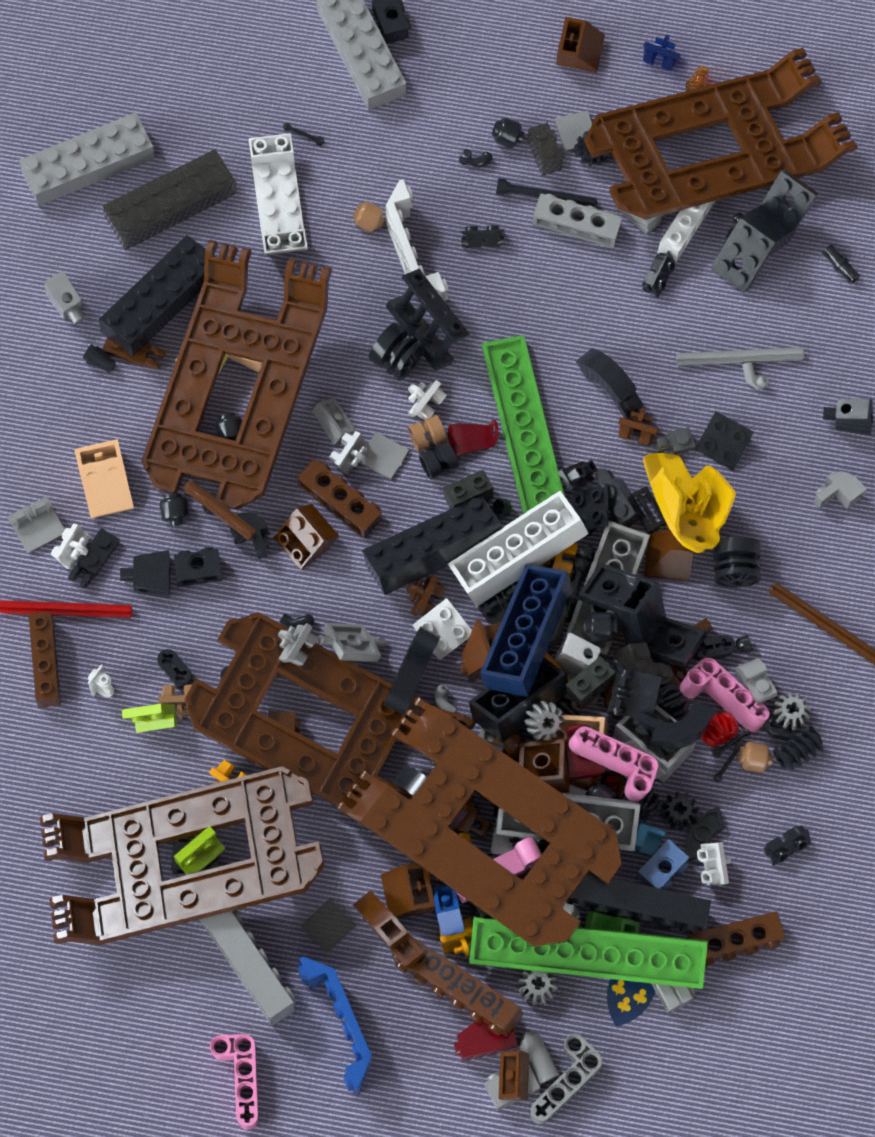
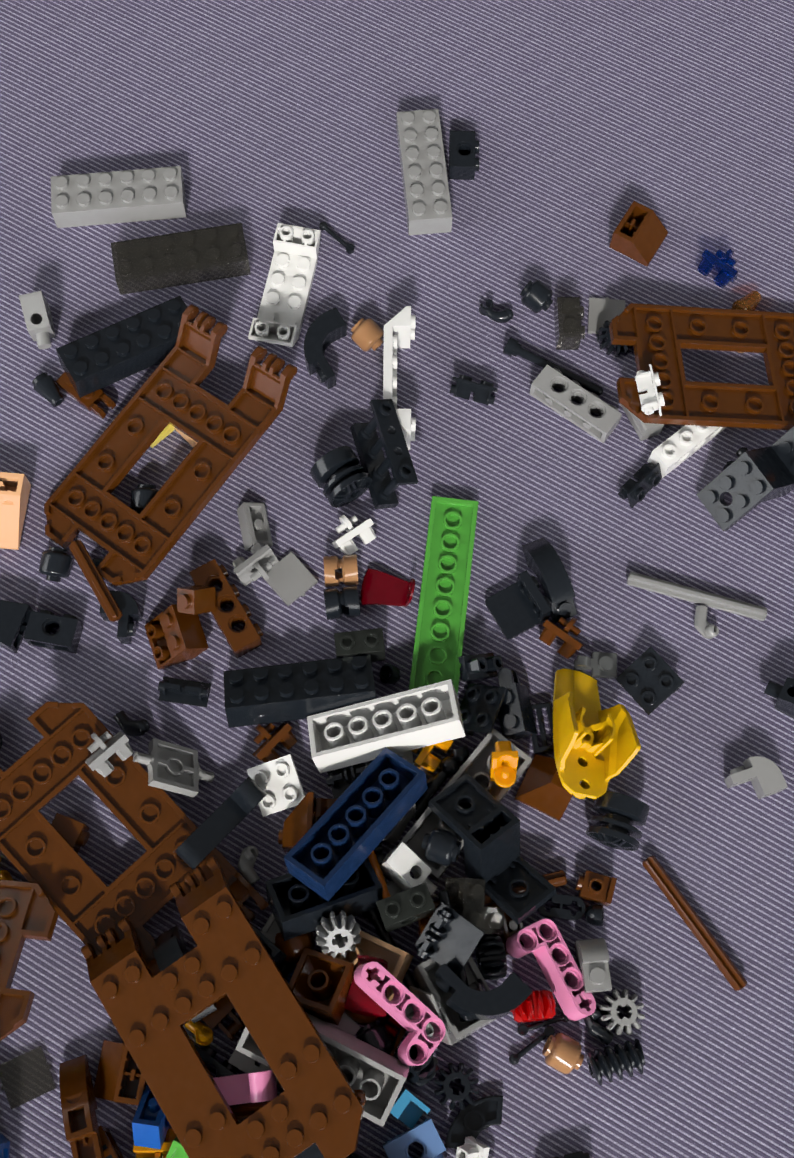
camera: 20 degrees right, 0 degrees up
none -> black hinge [158,677,211,708]
none -> reddish brown brick [177,585,216,615]
none -> black arch [304,307,347,389]
none -> black bracket [485,570,552,640]
none -> light orange hips [489,741,519,788]
none -> reddish brown brick [575,870,617,906]
none -> white hinge [635,364,665,416]

